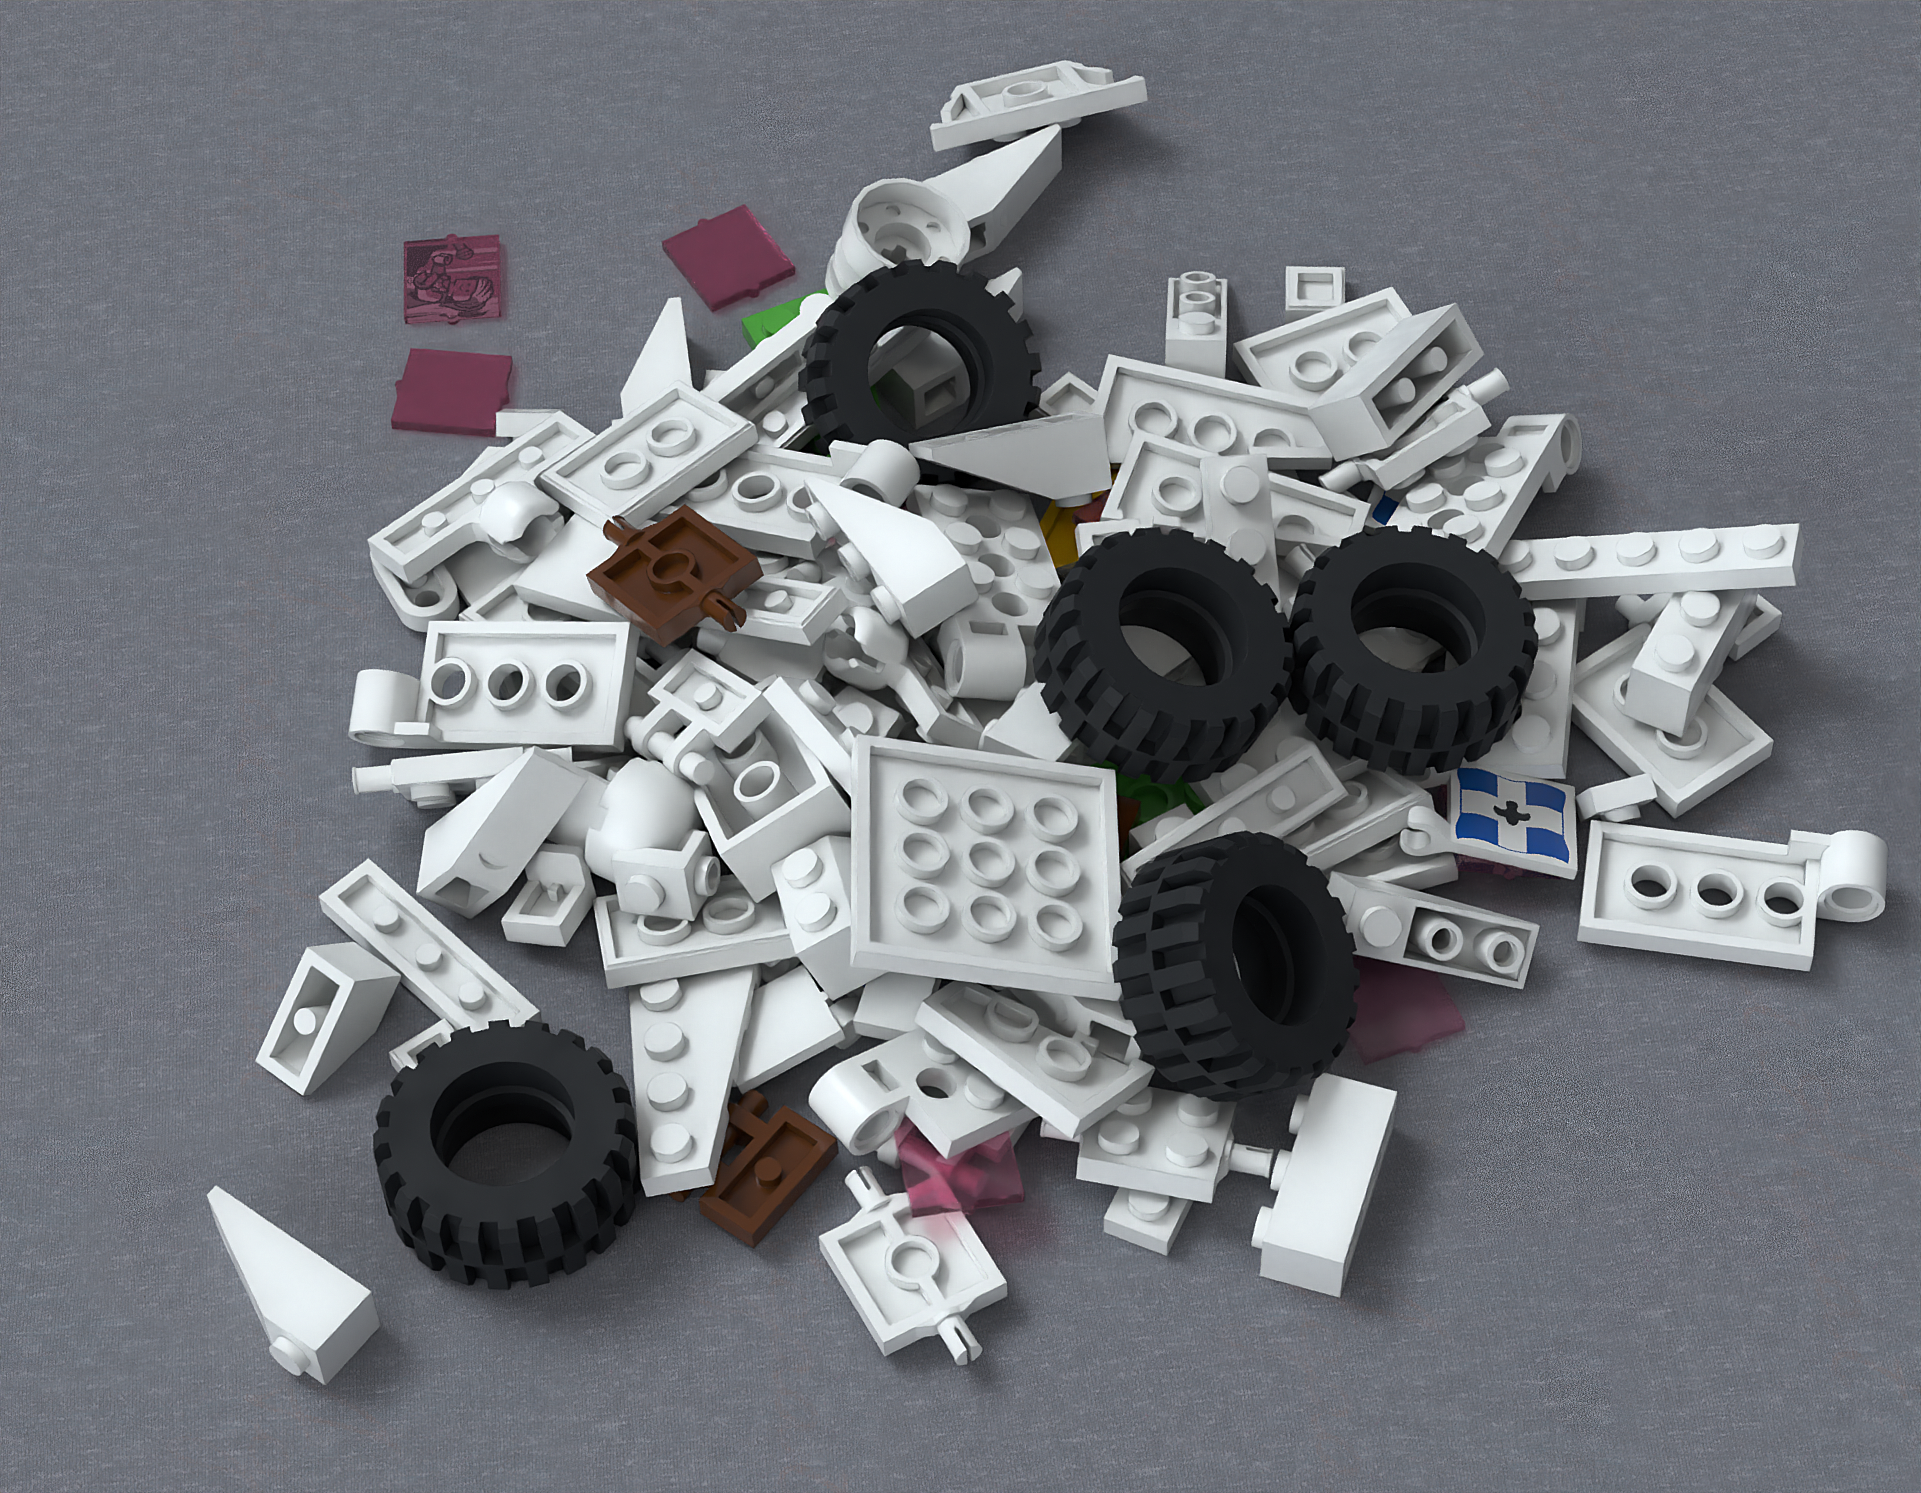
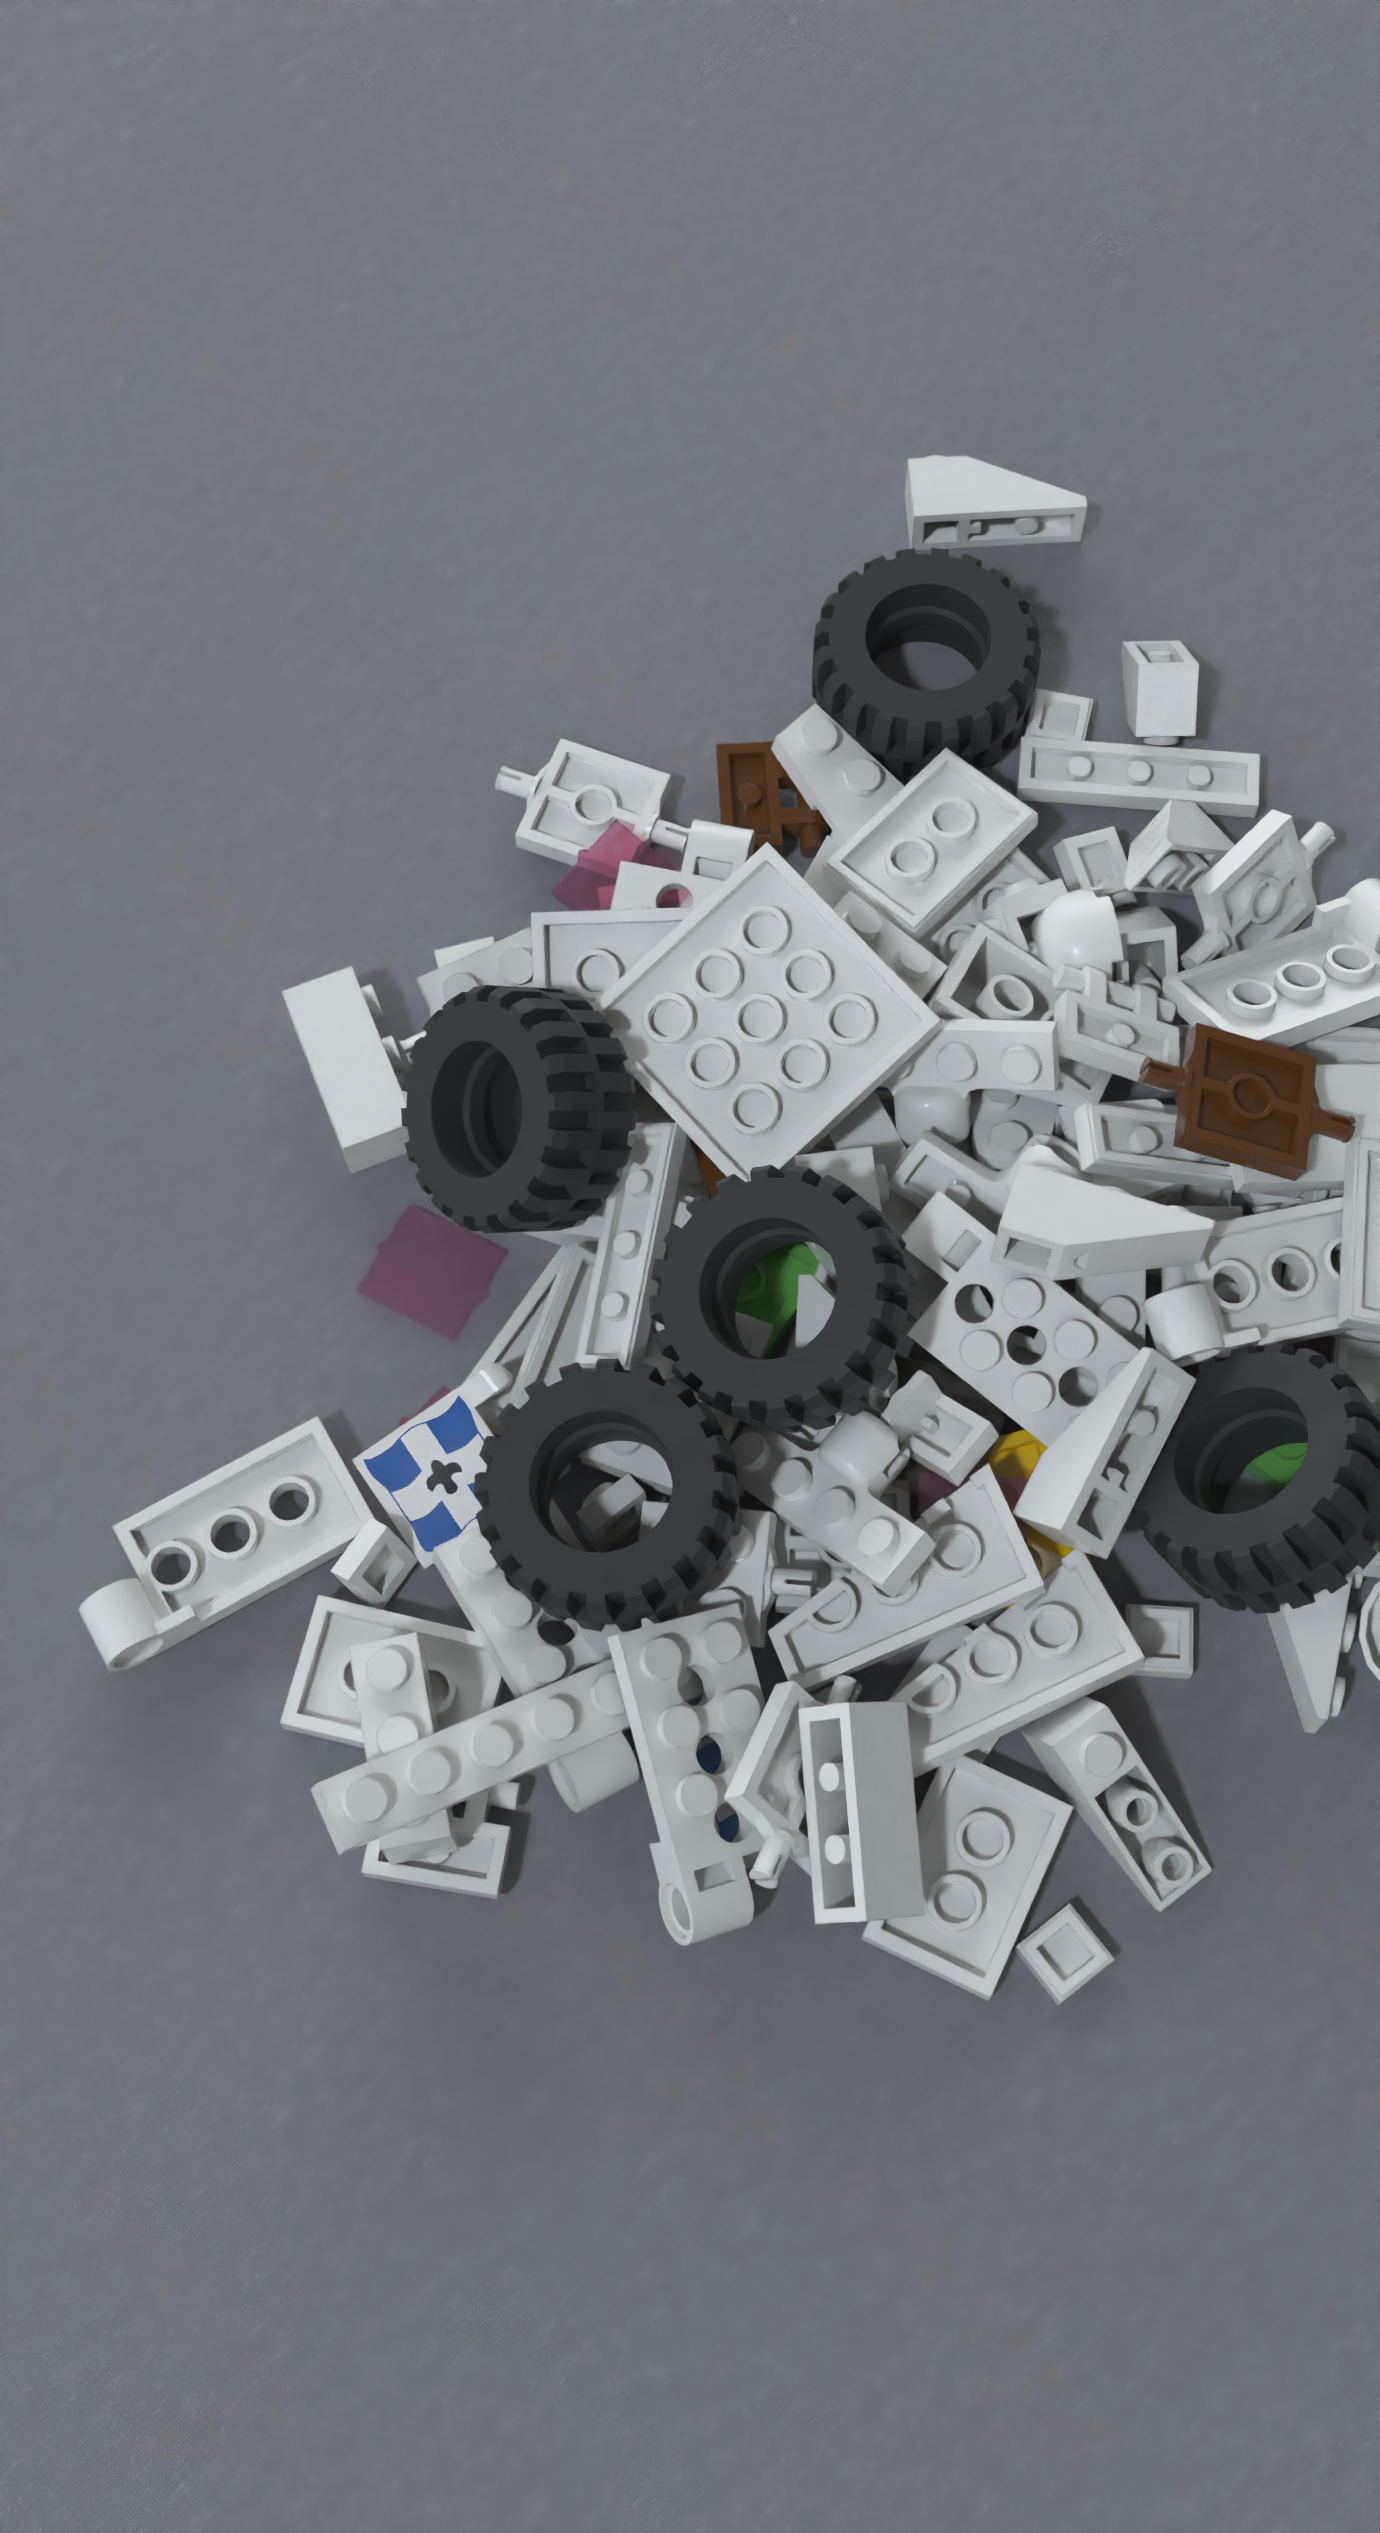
camera: 140 degrees right, 15 degrees up
white slope [1327,871,1540,989] -> none
none -> white tile [823,748,1038,942]

